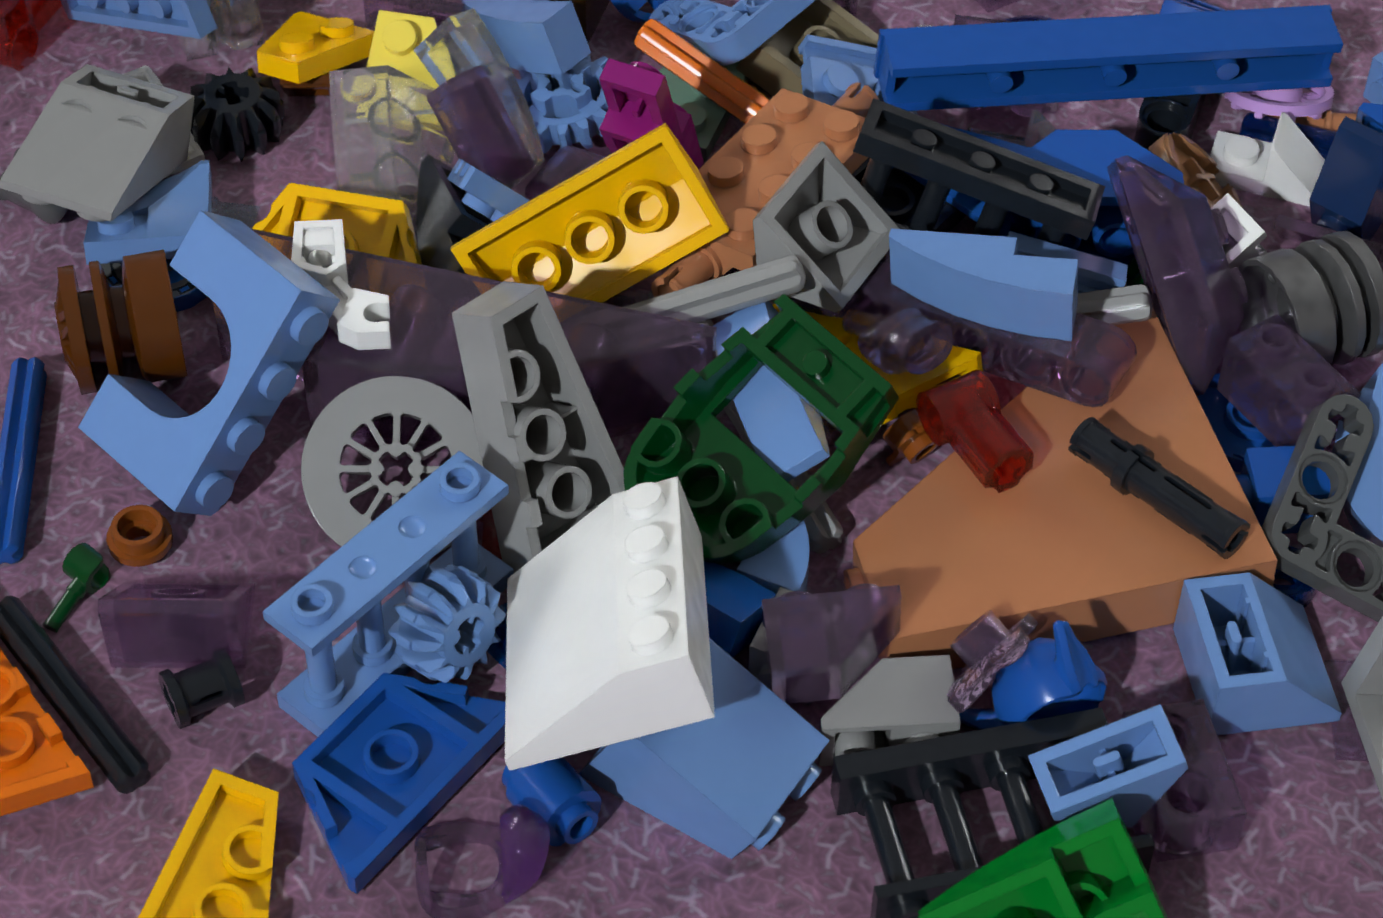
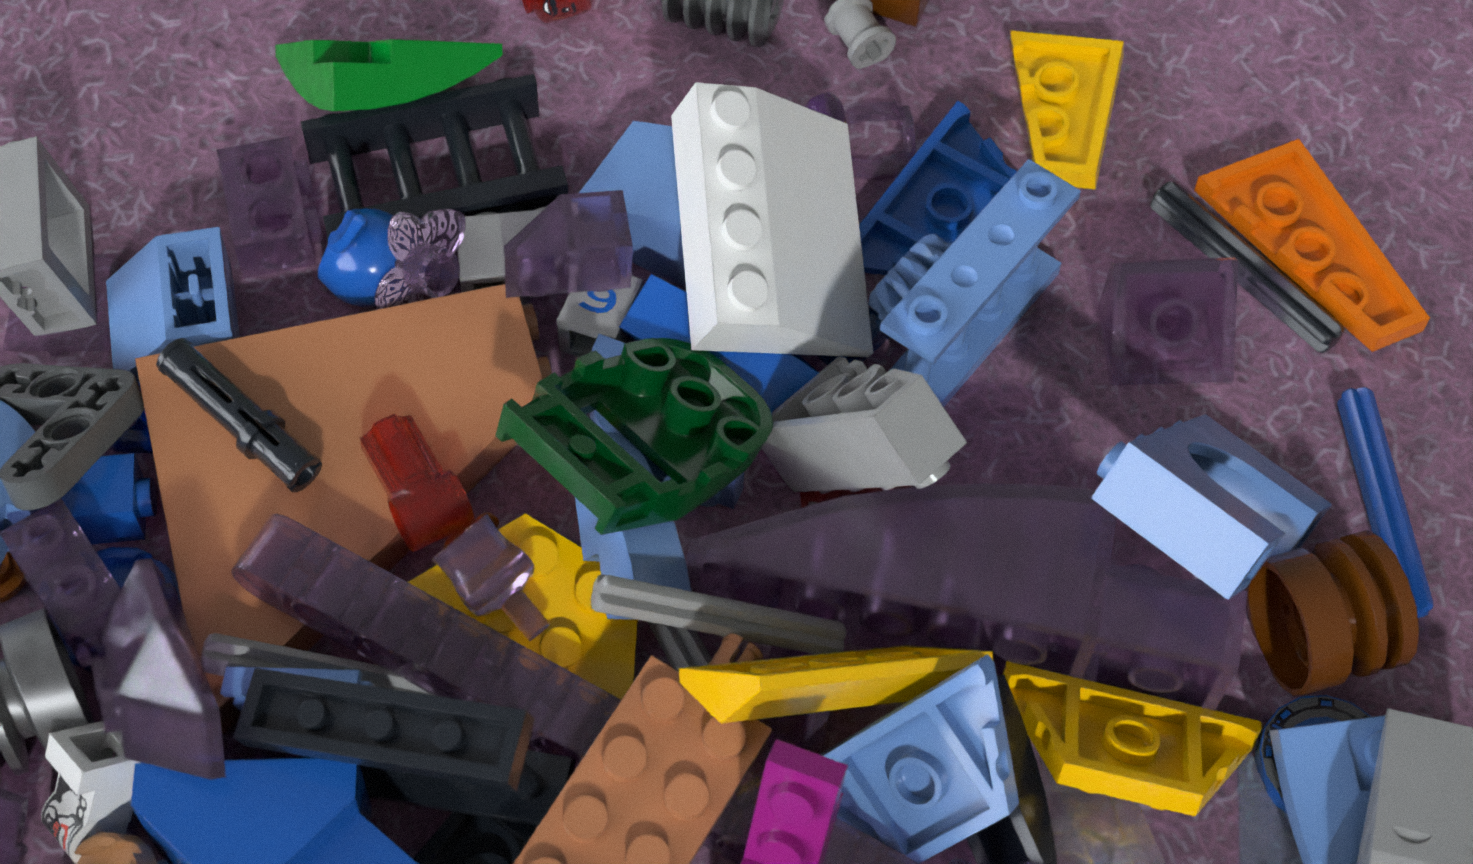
camera: 175 degrees right, 10 degrees up
dark green hand [42,543,111,633] -> none
dark orange plate [106,505,173,567] -> none
black bush [158,647,245,729] -> none
white piece [291,219,391,350] -> none
light grey piece [301,375,483,554] -> none
light grey slope [753,141,900,312] -> none
medium blue slope [889,228,1078,341] -> none
medium blue slope [1028,704,1188,827] -> none

